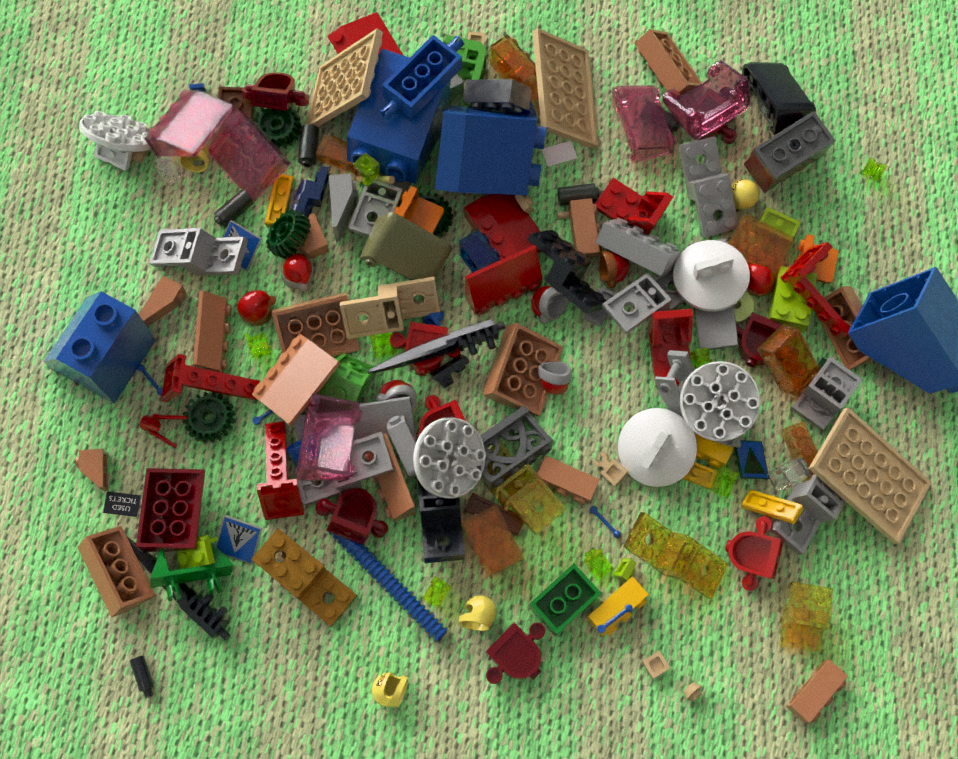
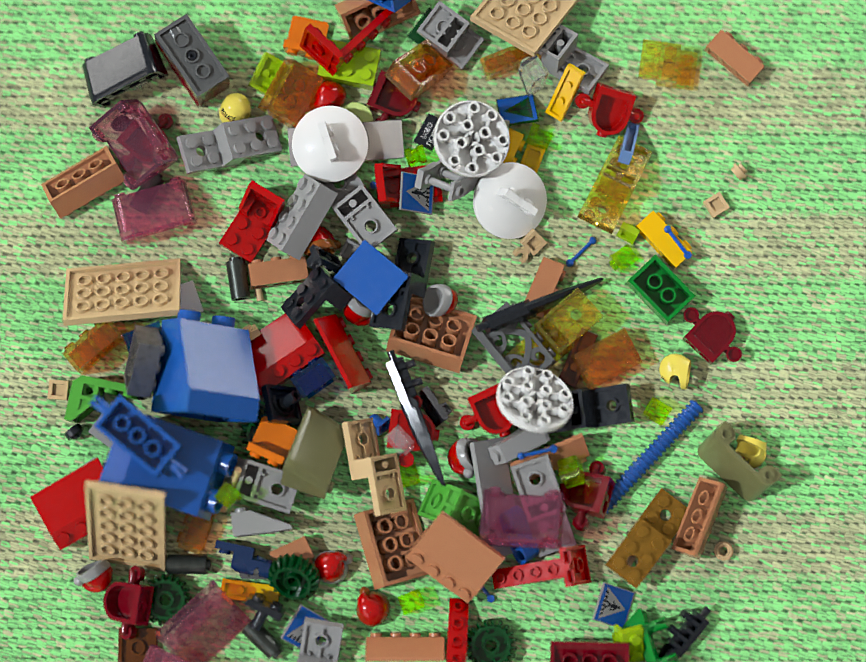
camera: 85 degrees left, 10 degrees up
none -> piece [73,559,113,593]
none -> black plate [244,592,286,631]
none -> black plate [261,384,302,426]
none -> black hinge [306,244,343,273]
none -> blue piece [333,240,409,315]
none -> black bracket [369,238,435,331]
none -> clear brick [384,424,414,456]
none -> piece [399,171,434,215]
none -> black piece [476,278,604,334]
none -> blue hinge [517,445,558,460]
none -> clear neon green panel [558,455,585,488]
none -> medium blue piece [617,121,640,165]
none -> nougat slope [671,477,728,560]
none -> olive windscreen [698,421,782,501]
none -> tan plate [714,541,734,561]

